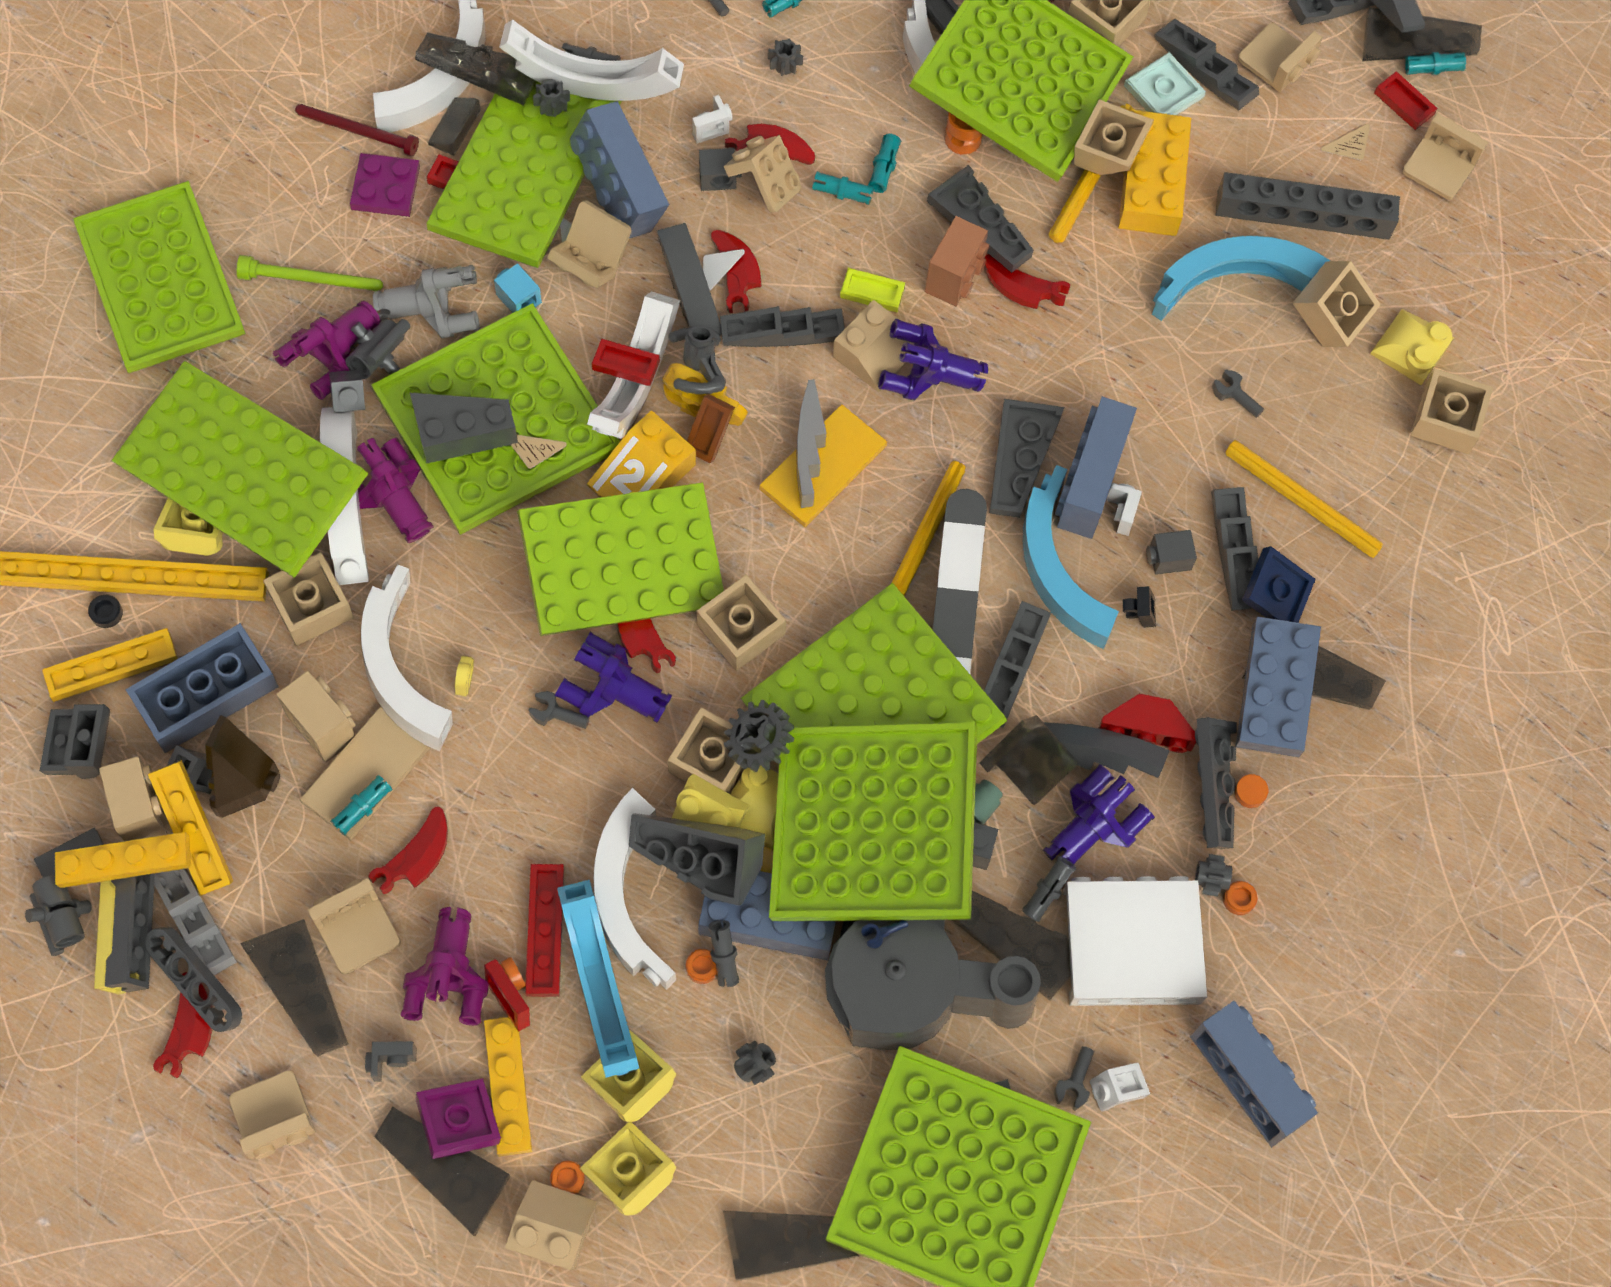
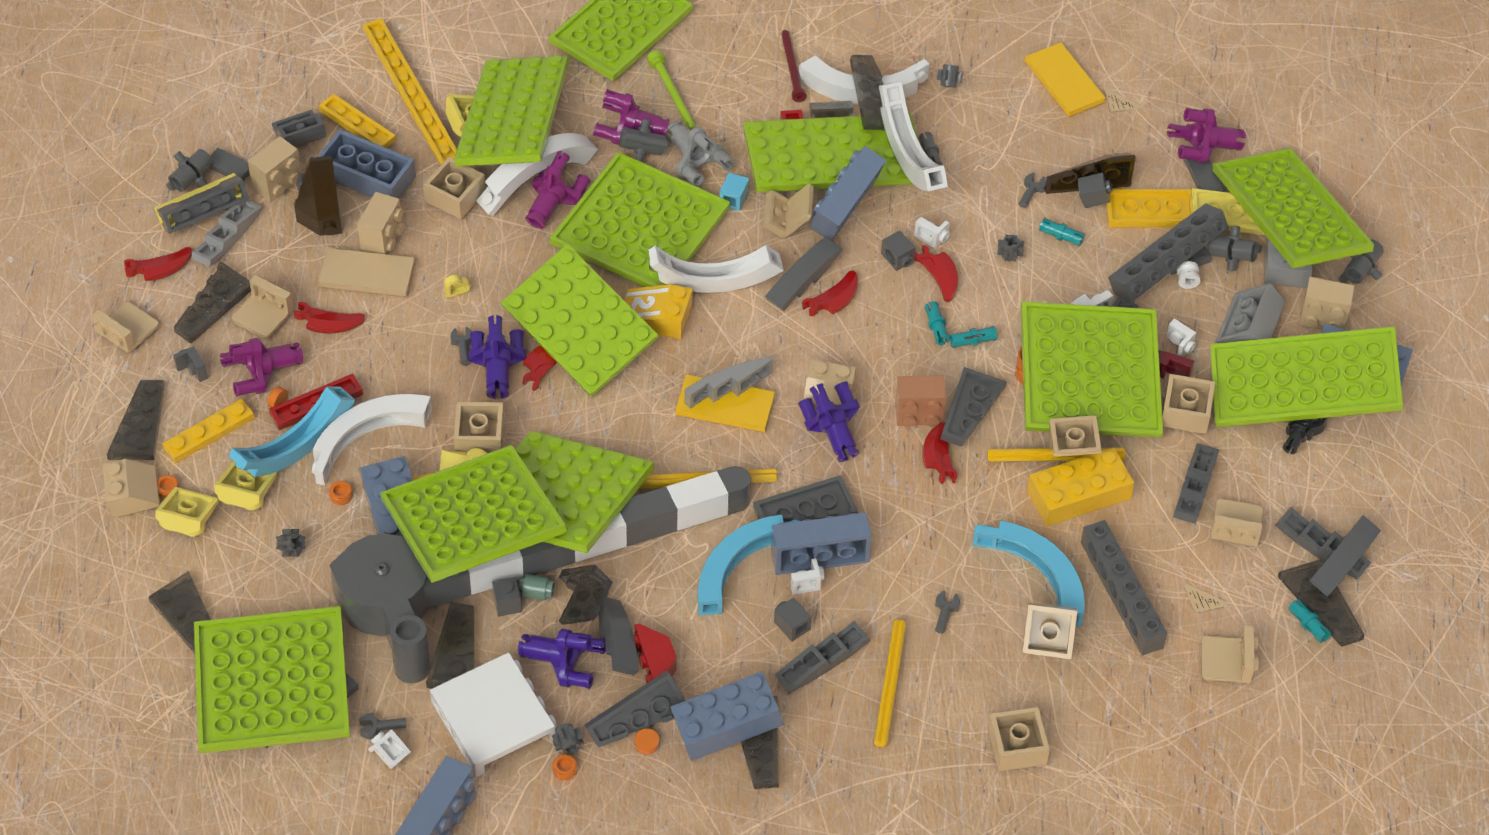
camera: 65 degrees right, 15 degrees down
yellow plate [55,832,191,888] -> none
black tile [88,595,123,628] -> none
dark grey beam [145,927,242,1032] -> none
yellow plate [148,760,234,896] -> none
brick [329,370,365,412] -> none
teal pin [330,775,393,836] -> none
magenta plate [350,153,420,217] -> none
white arch [361,564,453,752] -> none
dark grey wedge [410,393,518,463] -> none
magenta plate [415,1078,501,1159] -> none
red tile [484,959,530,1032] -> none
tan sticker [511,435,567,469] -> none
dark grey gear [533,79,570,117] -> none
red tile [591,339,660,386] -> none
dark grey wedge [629,813,765,906] -> none
yellow piece [662,363,748,426] -> none
dark grey piece [668,325,726,394] -> none
light yellow slope [672,774,750,828] -> none
dark orange tile [687,394,735,463] -> none
tan brick [697,574,786,671] -> none
white sticker [703,249,745,291] -> none
dark grey pin [708,920,739,987] -> none
dark grey slope [720,307,845,347] -> none
tan bracket [724,135,801,213] -> none
dark grey gear [724,700,794,772] -> none
neon yellow tile [840,268,906,313] -> none
dark blue hand [861,920,908,949] -> none
dark grey slope [984,601,1051,728] -> none
dark grey pin [1022,856,1076,922] -> none
black tile [1123,586,1156,628] -> none
light aqua tile [1124,52,1206,115] -> none
dark blue plate [1242,546,1316,623] -> none
light yellow slope [1370,309,1454,385] -> none
red tile [1374,71,1438,130] -> none

